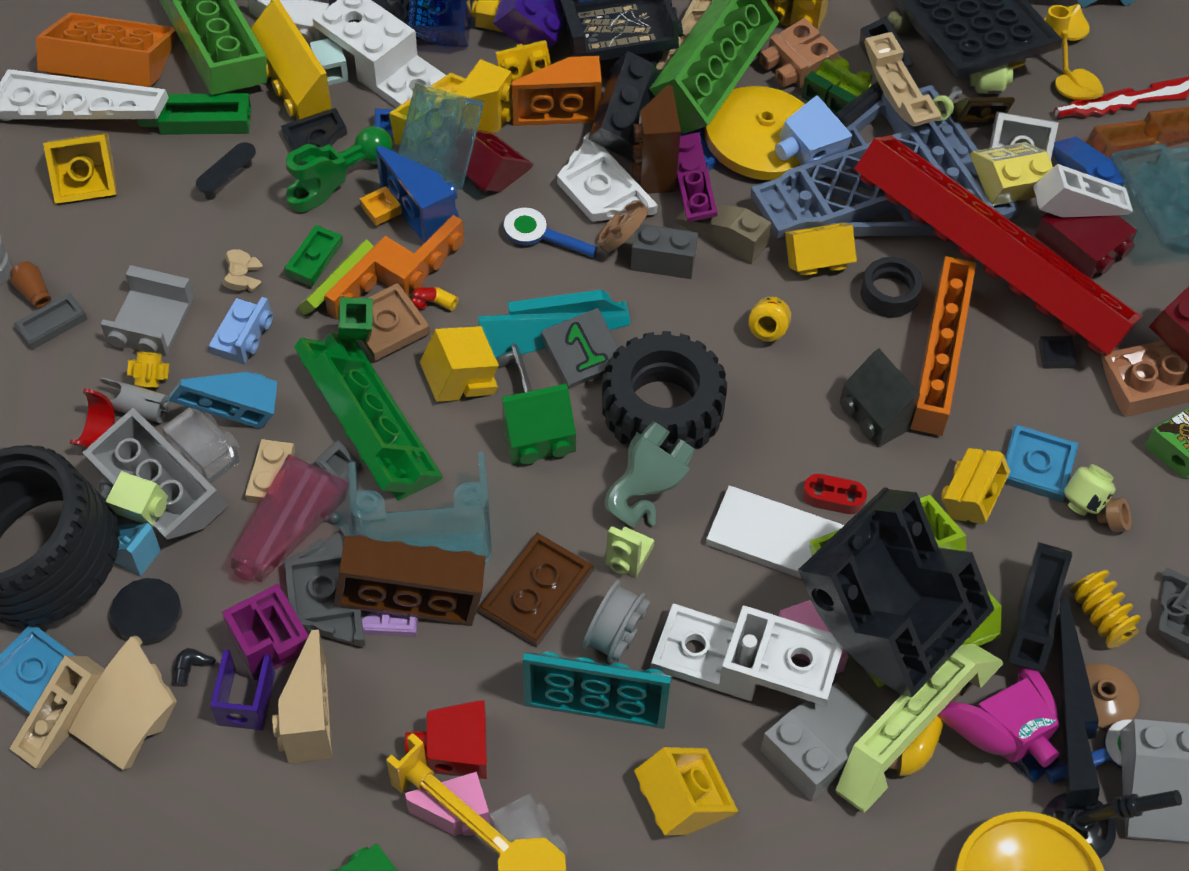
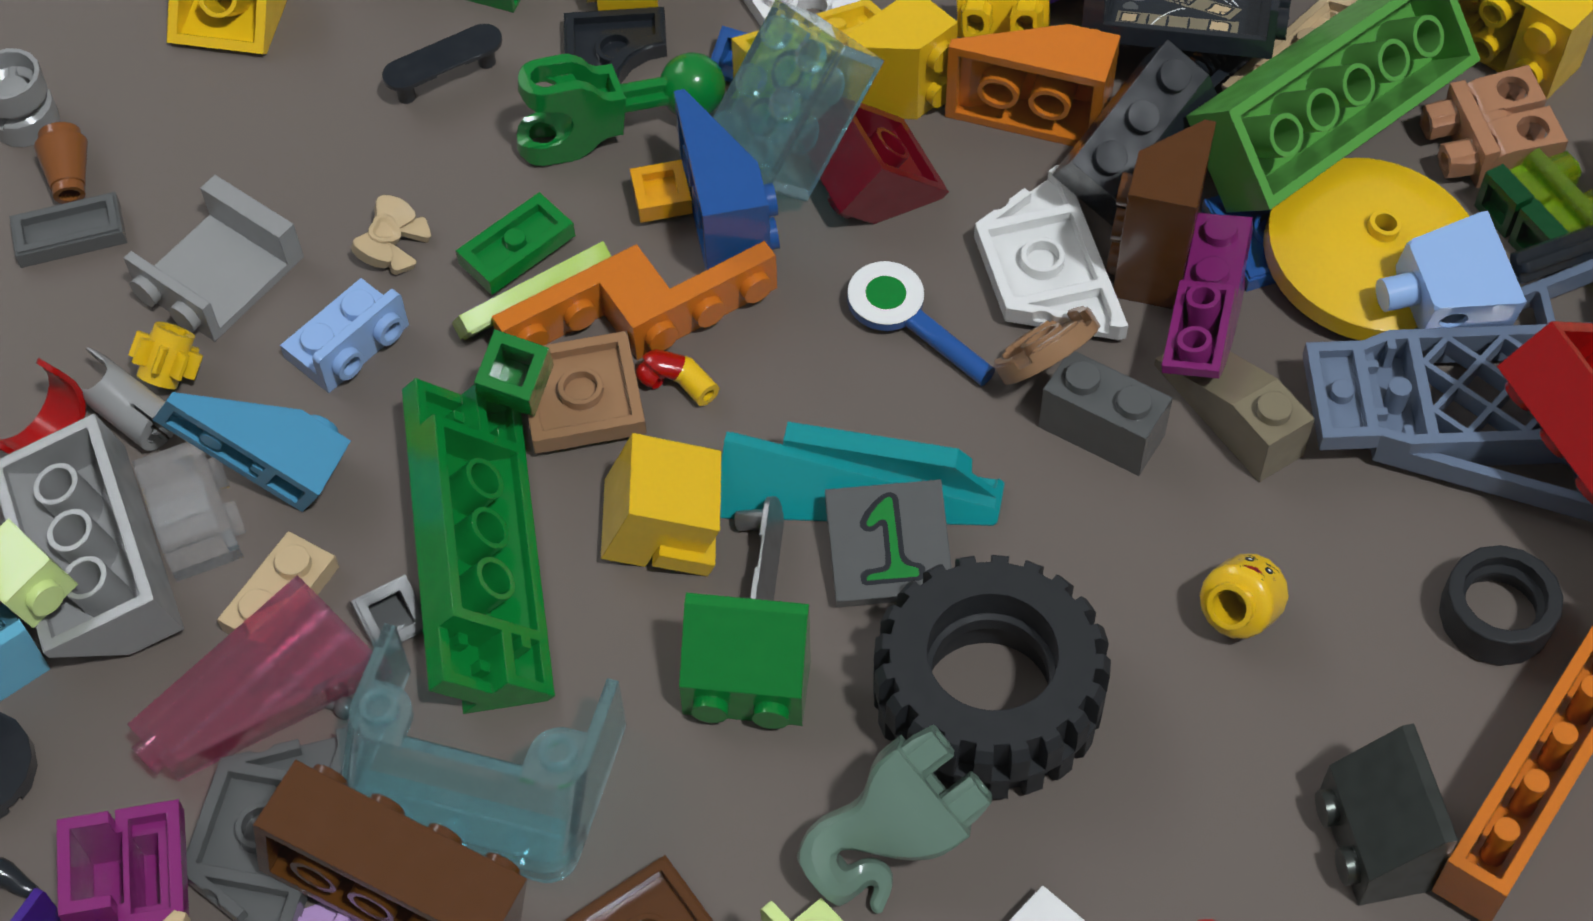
camera: 25 degrees right, 0 degrees up
yellow brick [785,222,857,275] -> none

